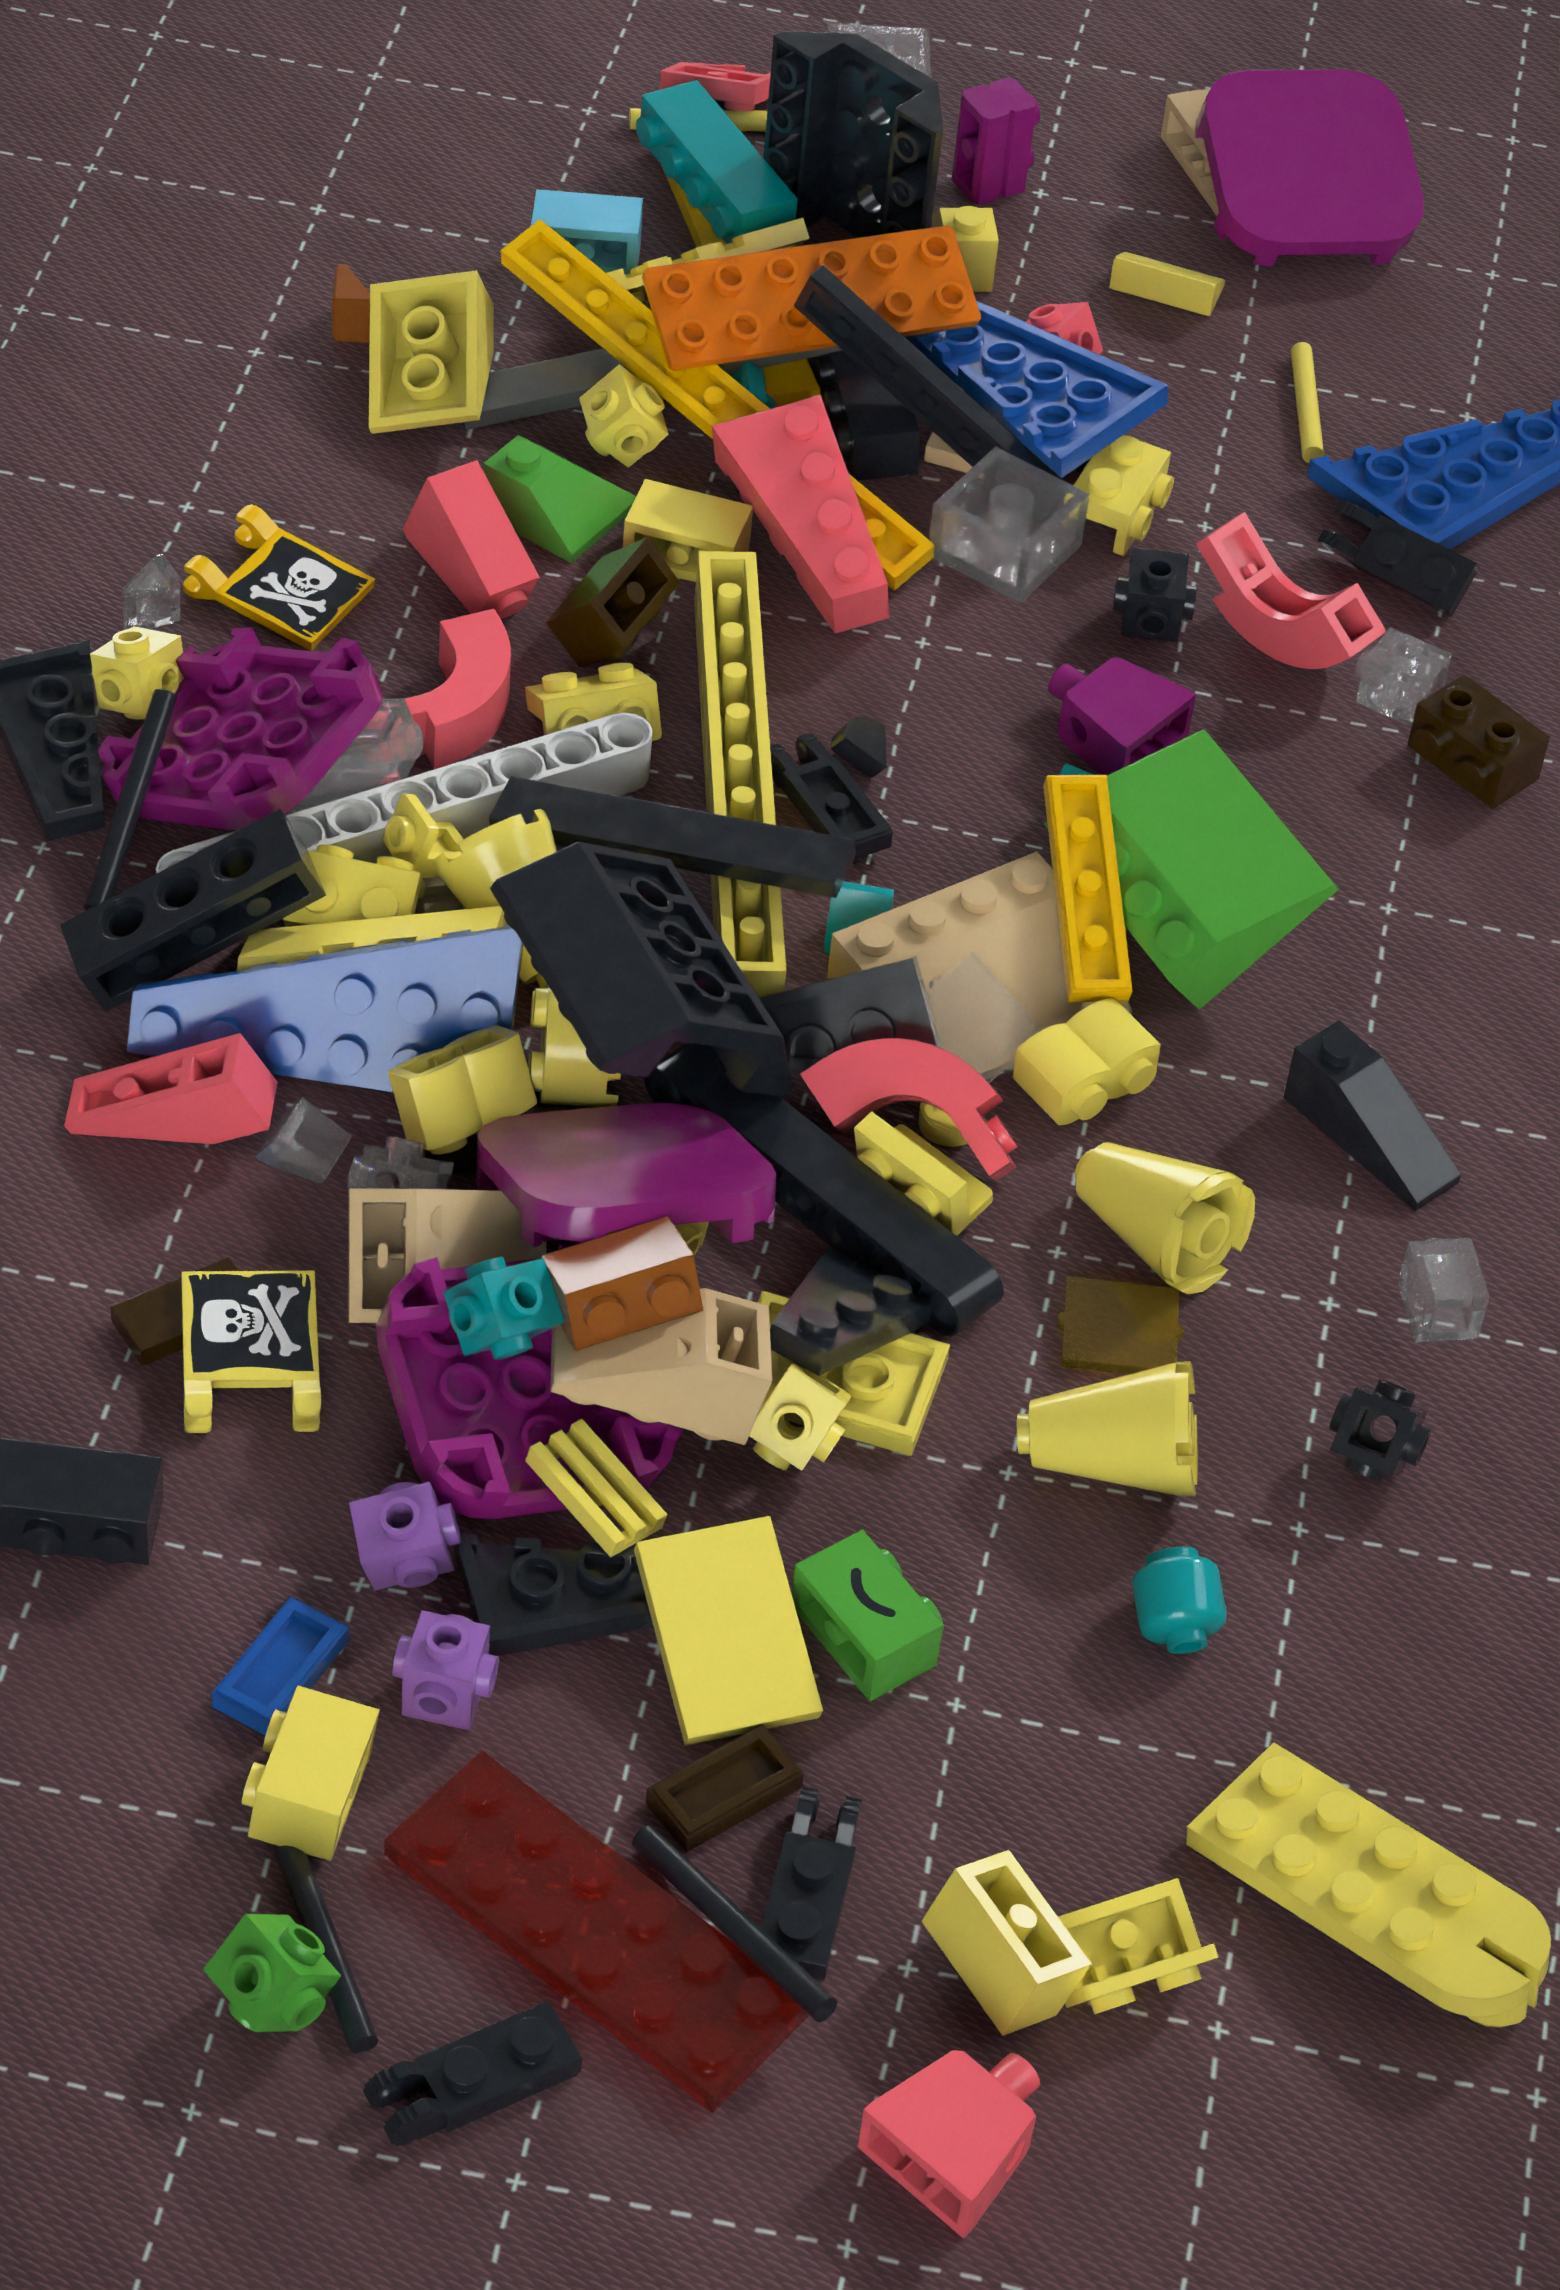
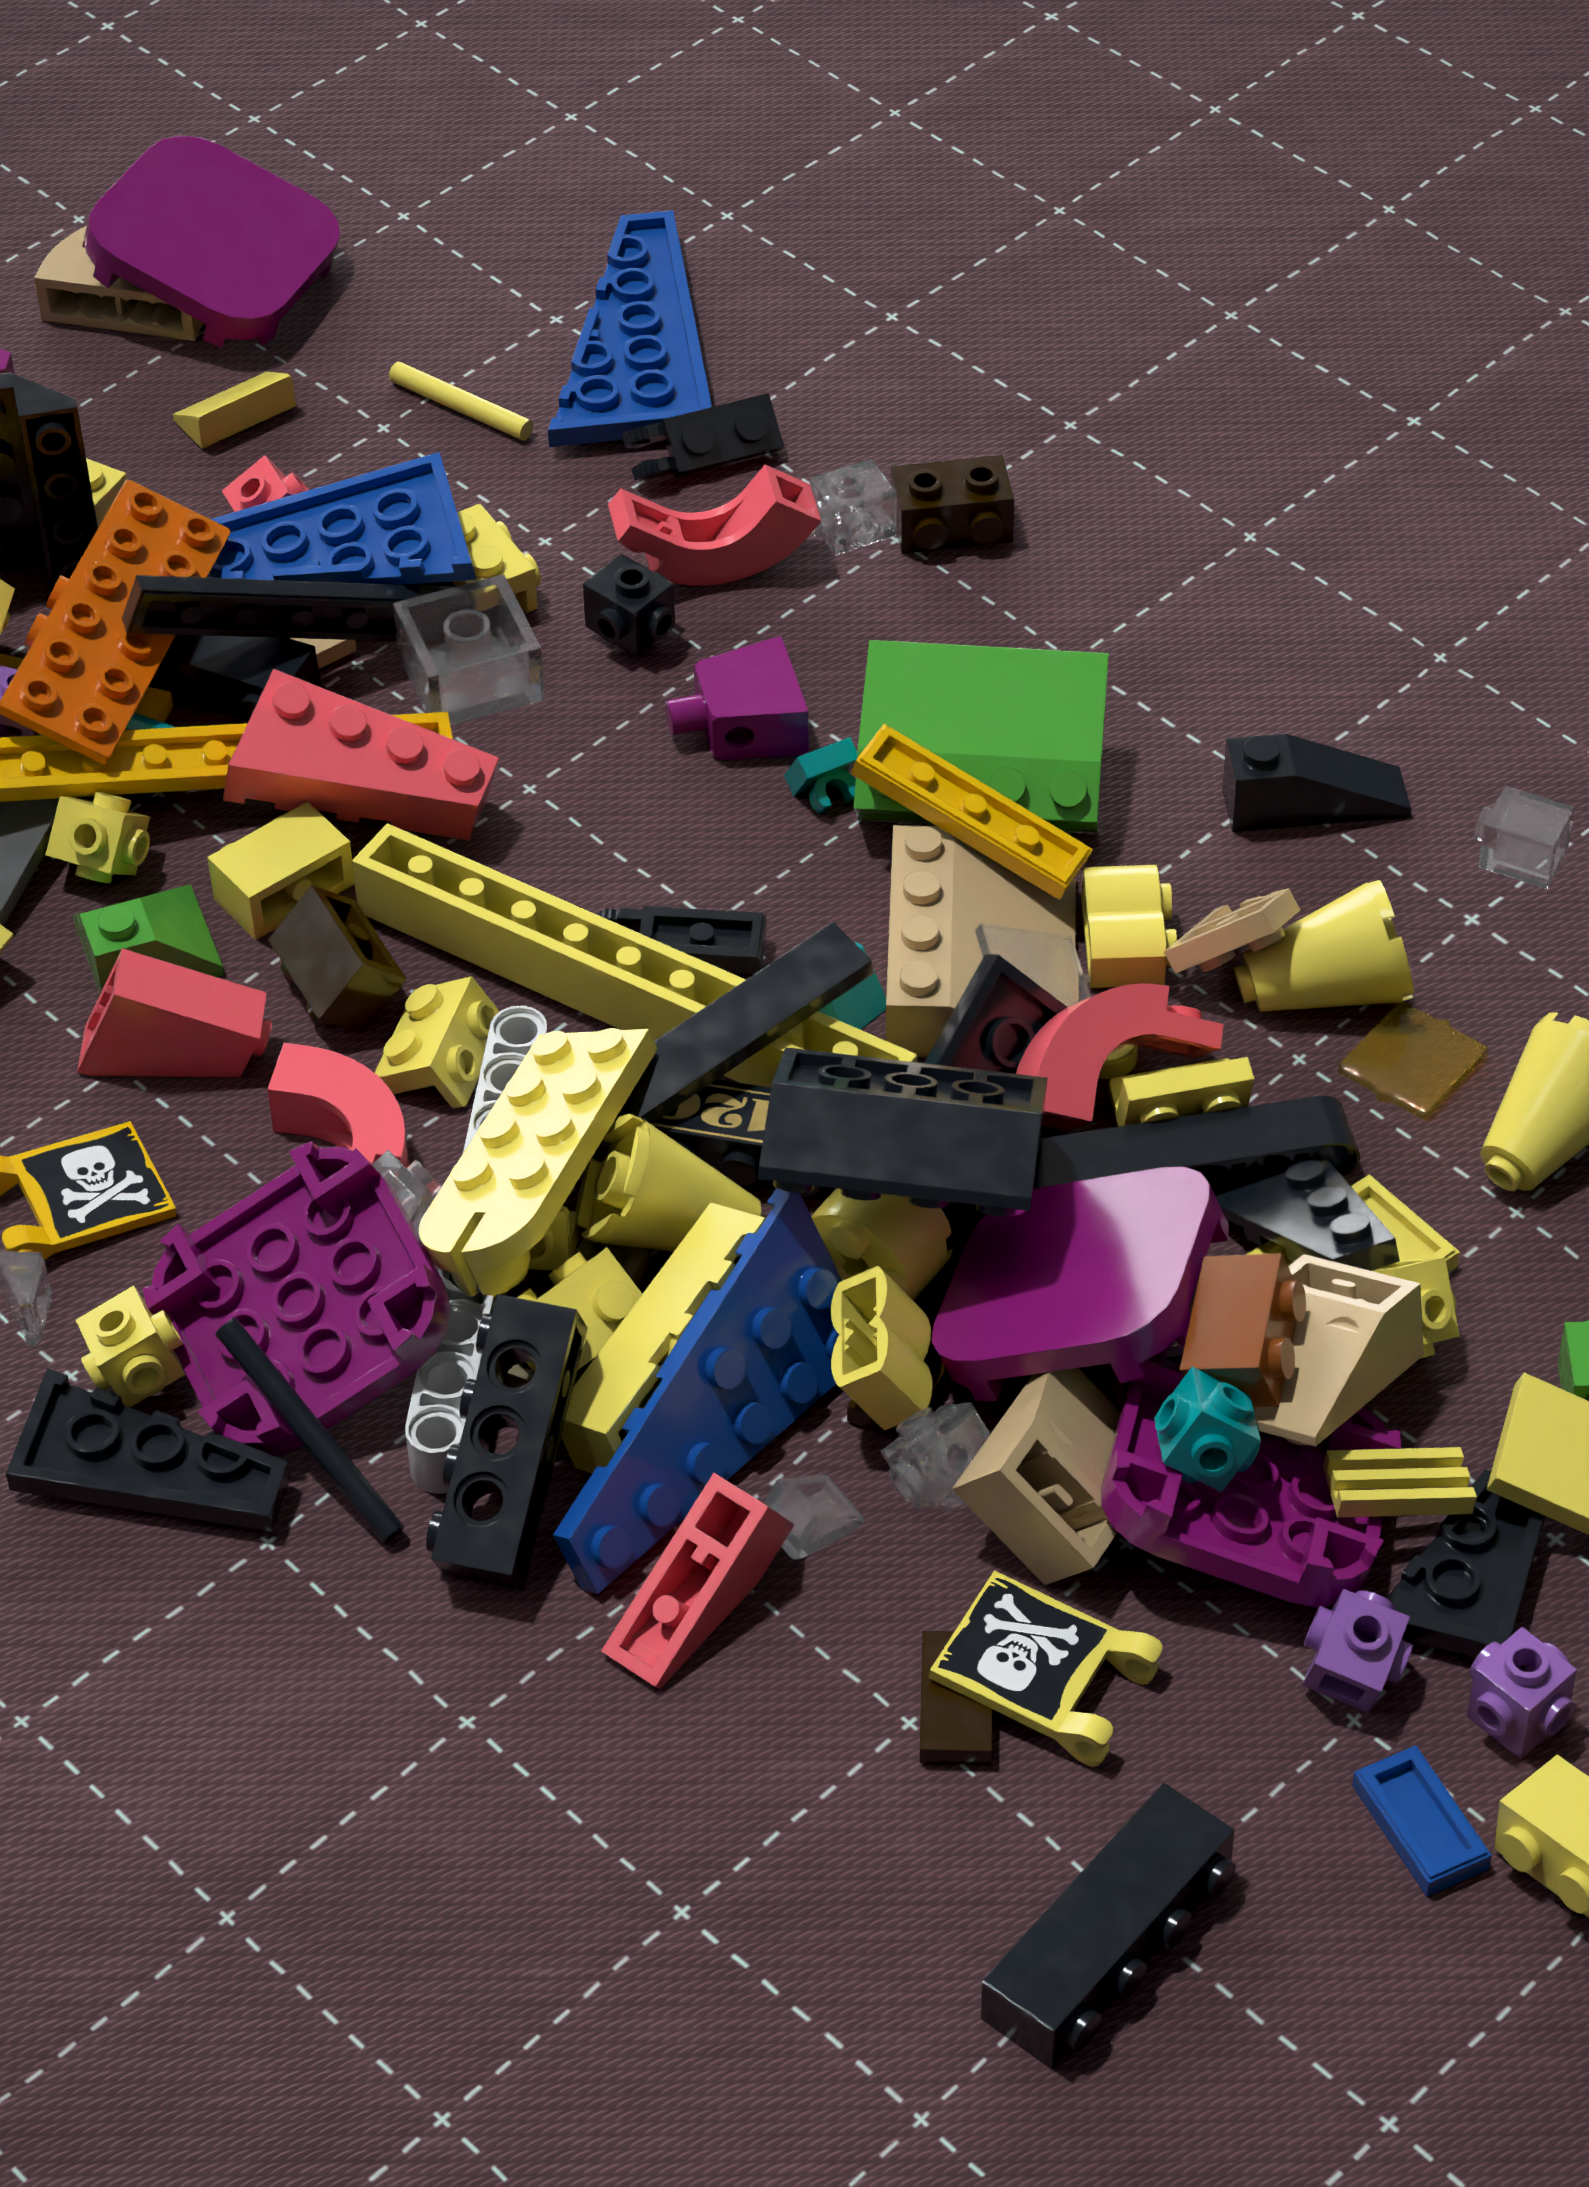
camera: 50 degrees left, 0 degrees up
black tile [831,717,887,778] -> none
none -> light yellow plate [419,1028,658,1297]
none -> tan wing [1164,888,1300,974]

